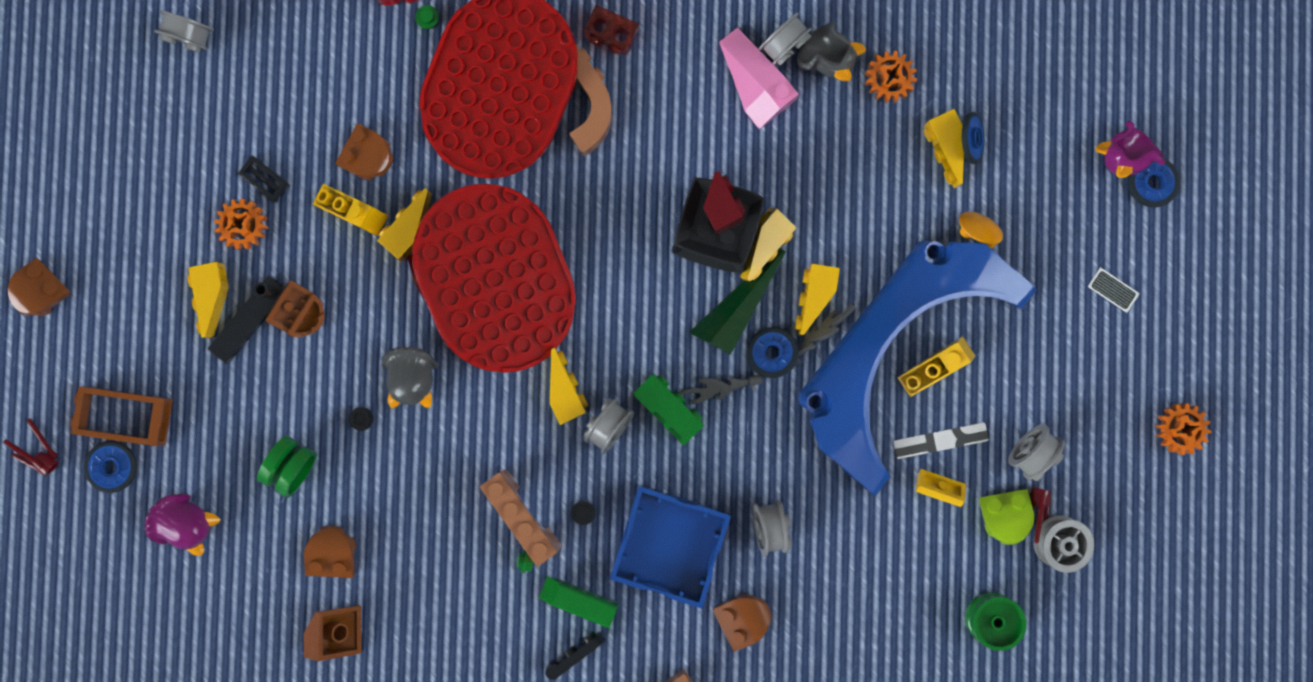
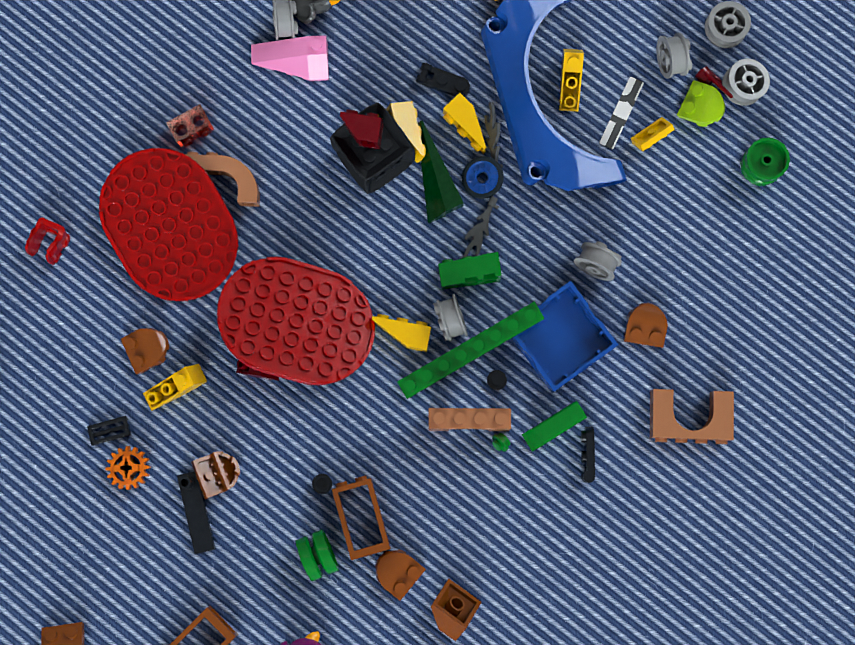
camera: 55 degrees left, 5 degrees down
yellow slope [187,262,229,339] -> none
yellow slope [377,188,432,262] -> none
dark grey hair [381,347,438,408] -> none
green plate [415,5,439,29] -> none
none -> dark orange window [332,475,391,560]
none -> green plate [397,301,545,399]
none -> black plate [416,63,470,97]
none -> light grey wheel [705,1,751,48]

